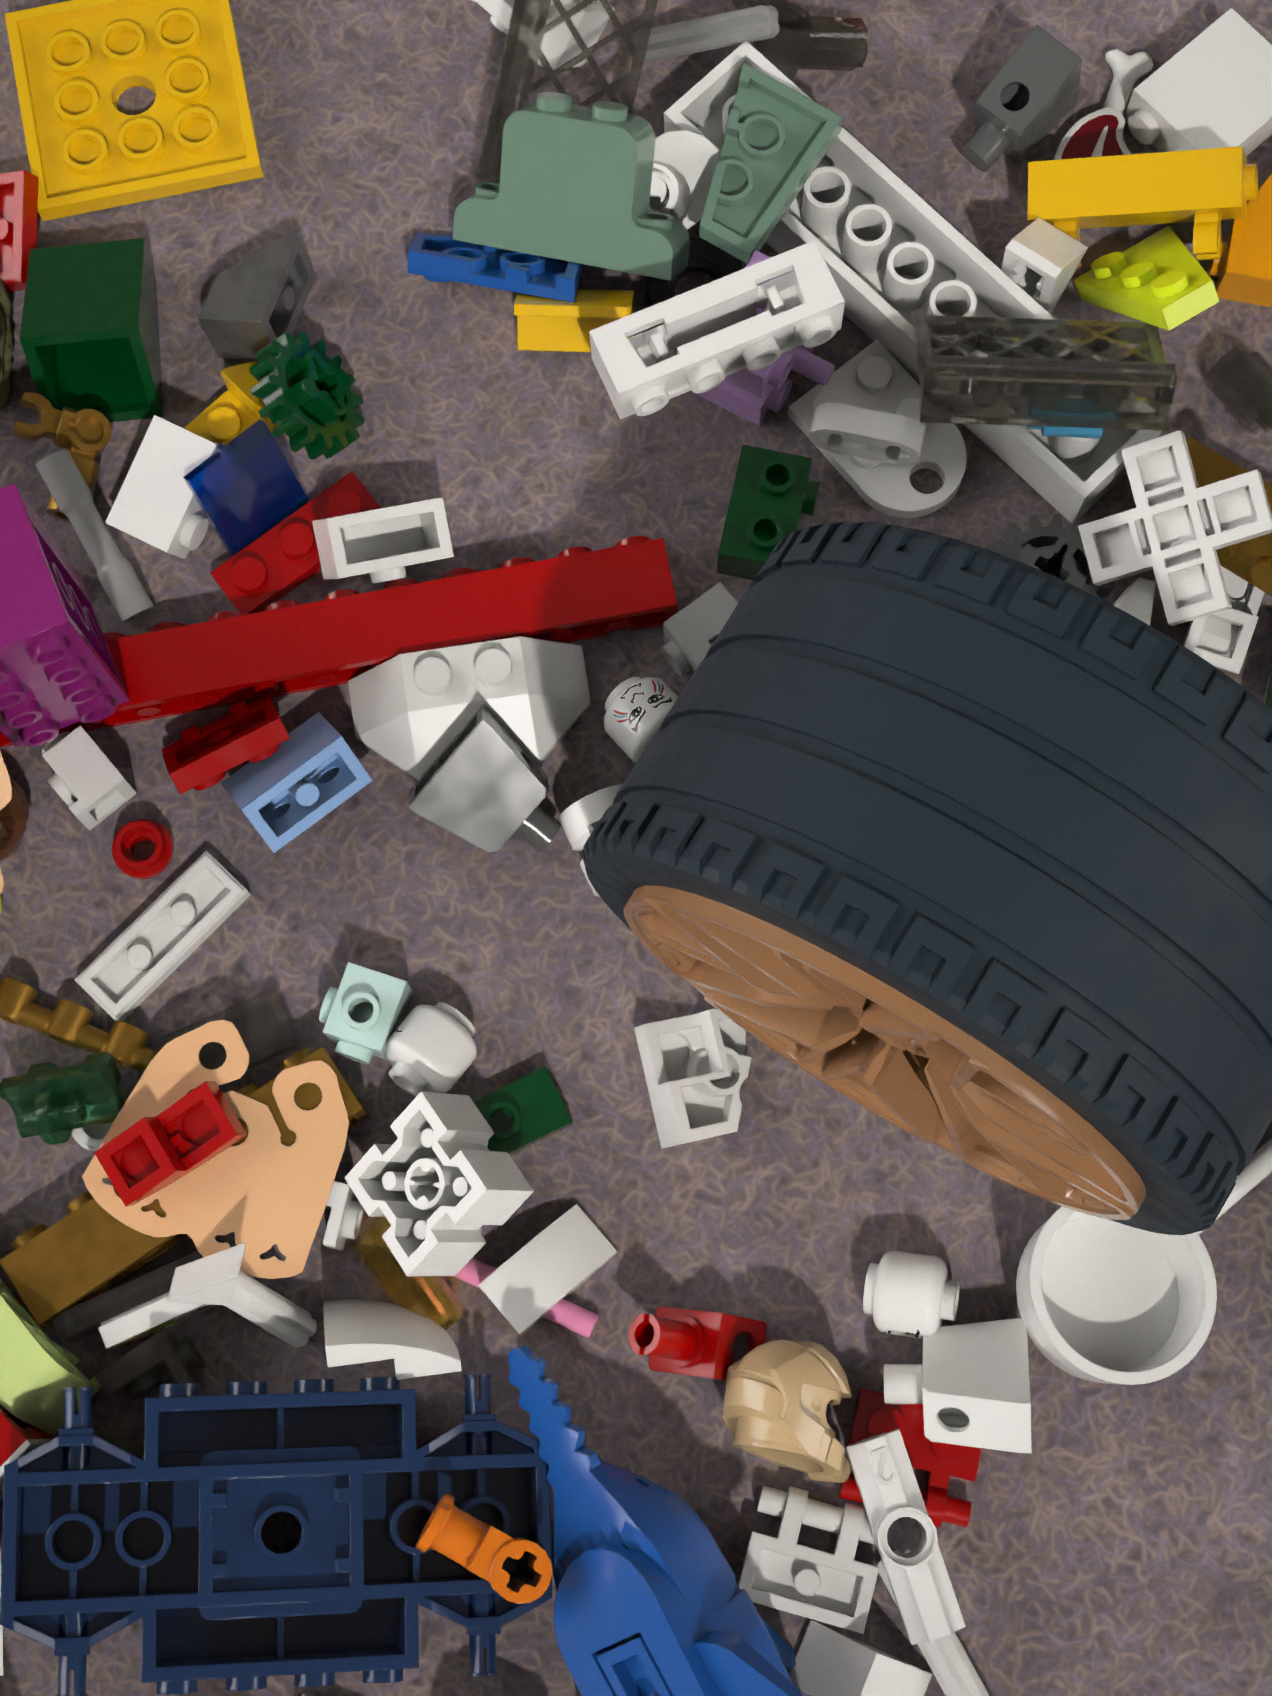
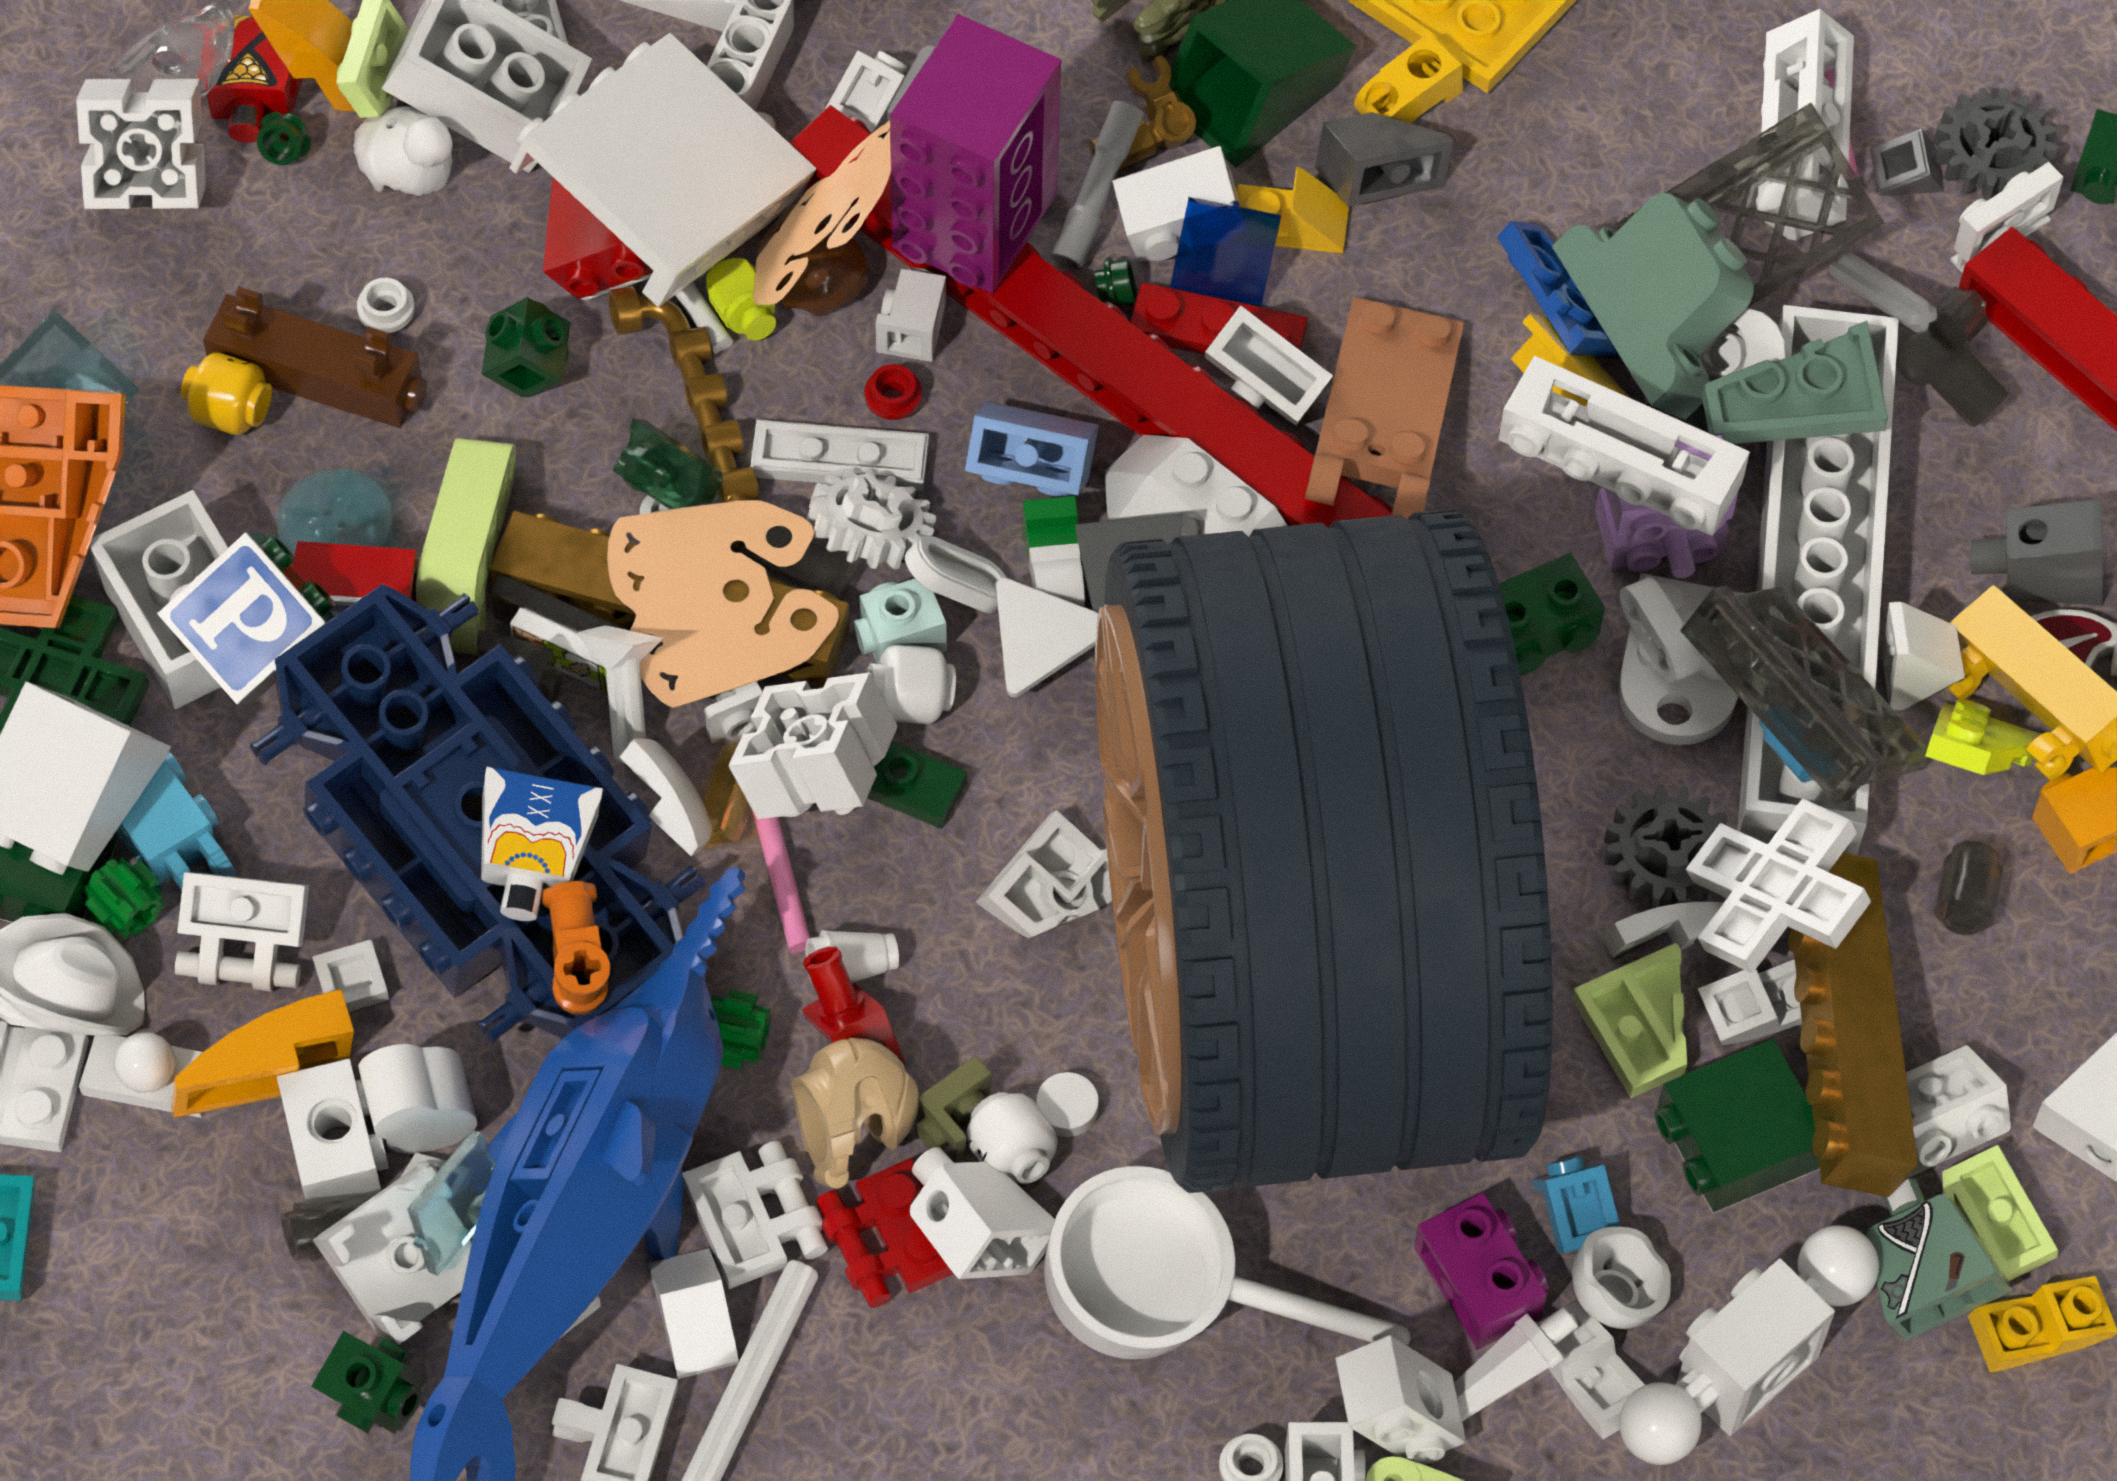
camera: 45 degrees right, 15 degrees down
red slope [94,1081,247,1207] -> none
red plate [161,694,290,795] -> none
dark green gear [249,332,365,460] -> none
white slope [478,1204,618,1335] -> none
white piece [845,1429,966,1645] -> none
none -> torso [481,767,603,921]
none -> green gear [711,989,772,1070]
none -> white cone [805,930,899,985]
none -> white gear [807,469,936,569]
none -> white tile [905,536,1007,613]
none -> olive bracket [915,1055,991,1163]
none -> white piece [996,578,1098,697]
none -> leg [1022,496,1085,607]
none -> white tile [1037,1072,1098,1137]
none -> dark green plate [1095,256,1138,311]
none -> nougat hinge [1305,297,1464,519]
none -> yellow leg [1354,32,1463,124]

